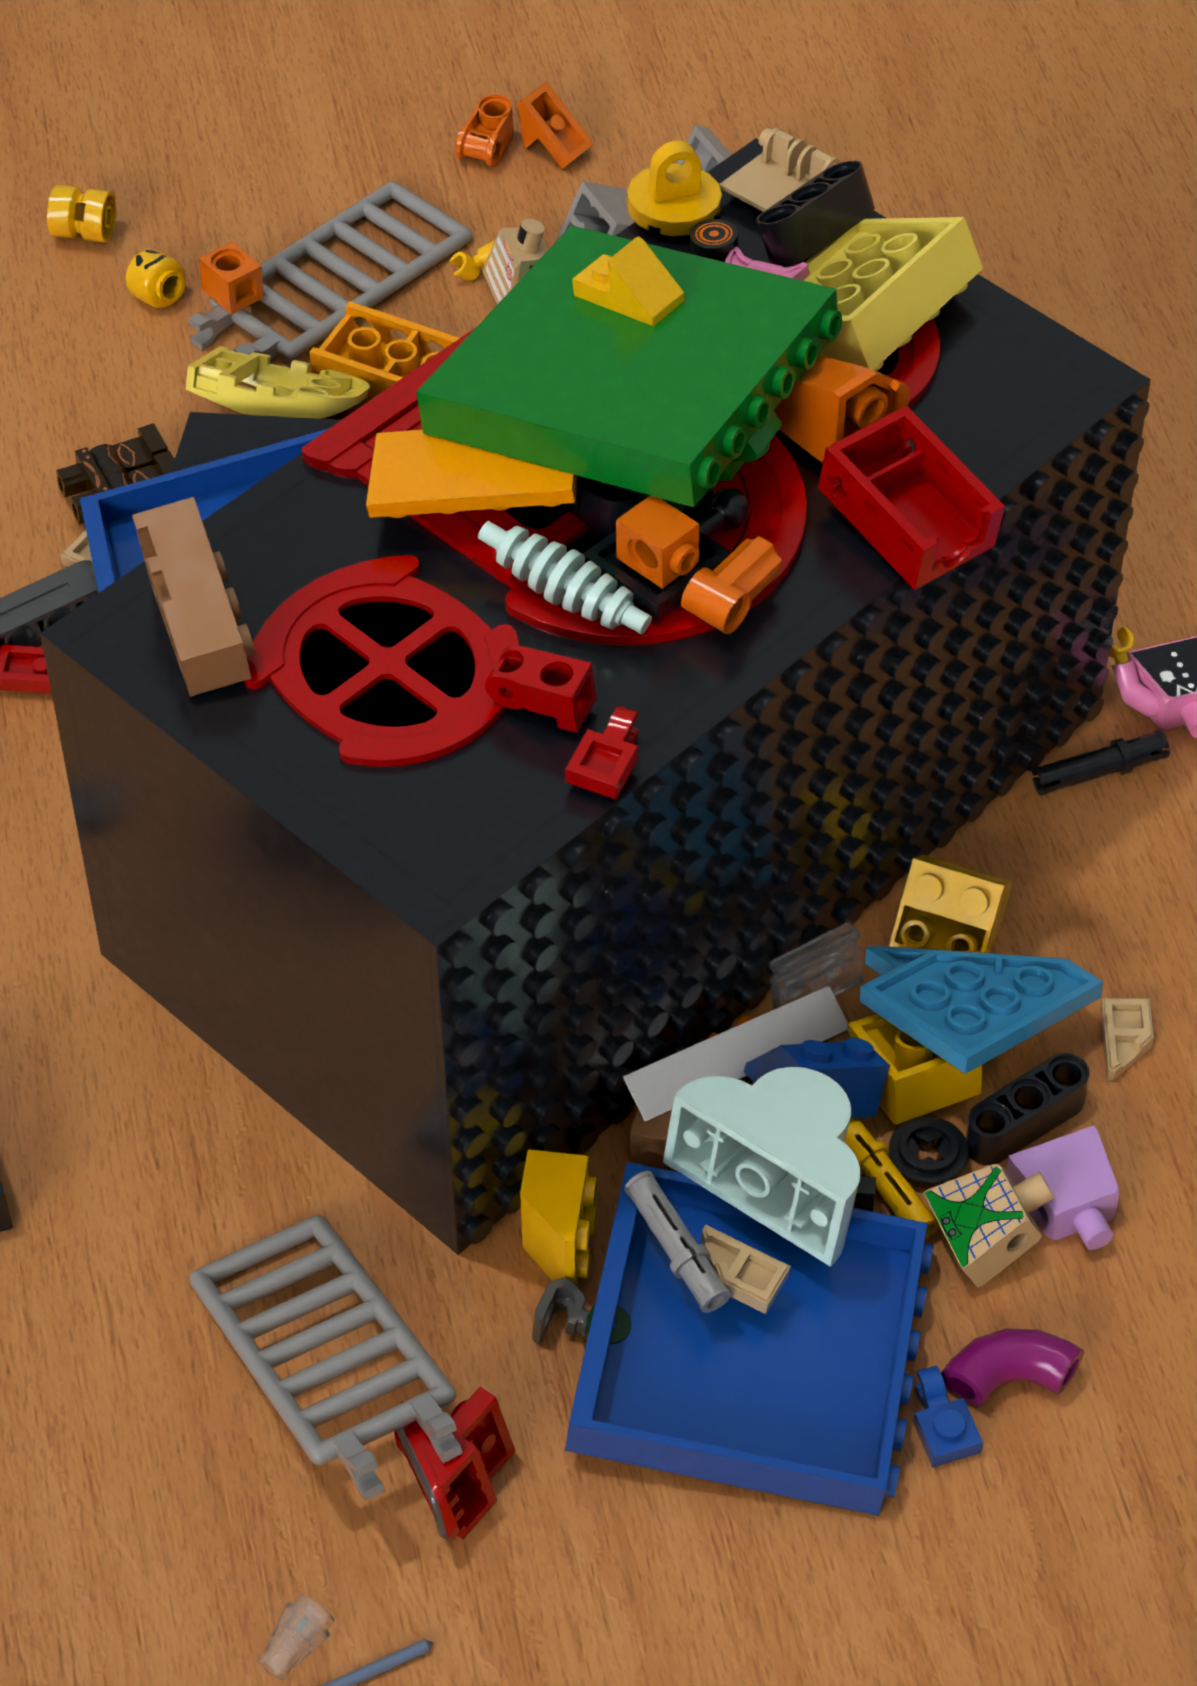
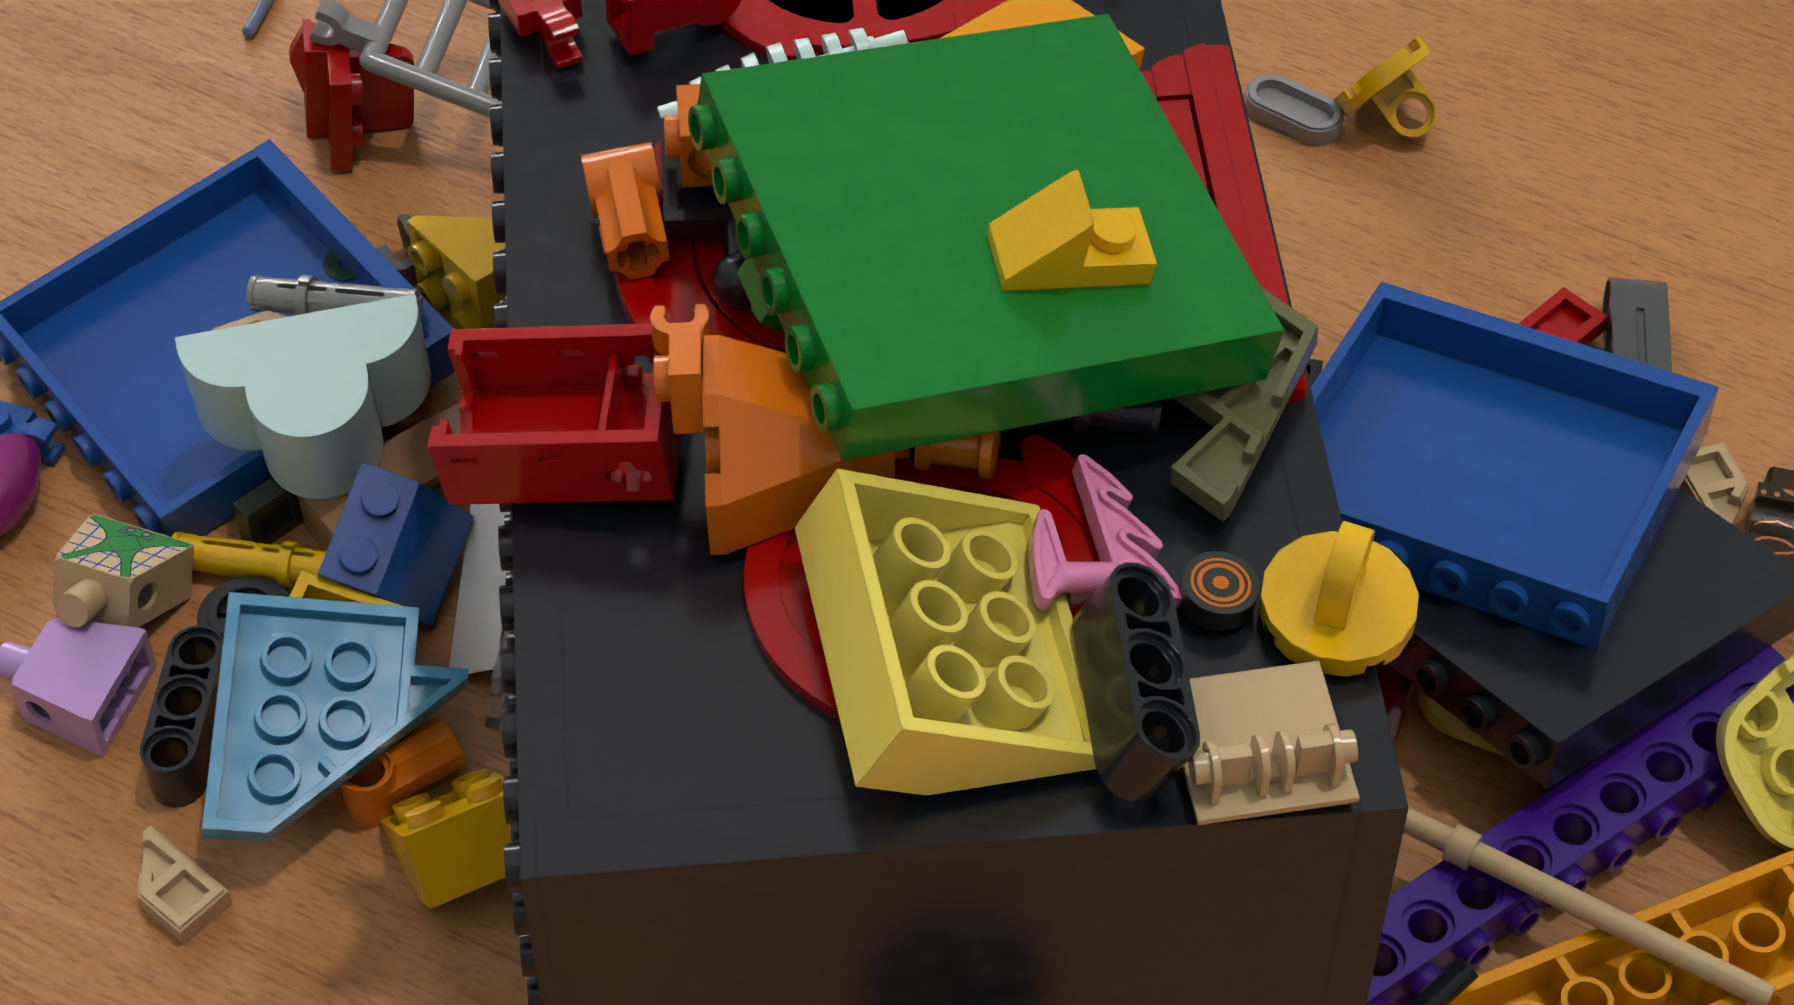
camera: 130 degrees right, 0 degrees up
none -> orange plate [650,304,711,434]

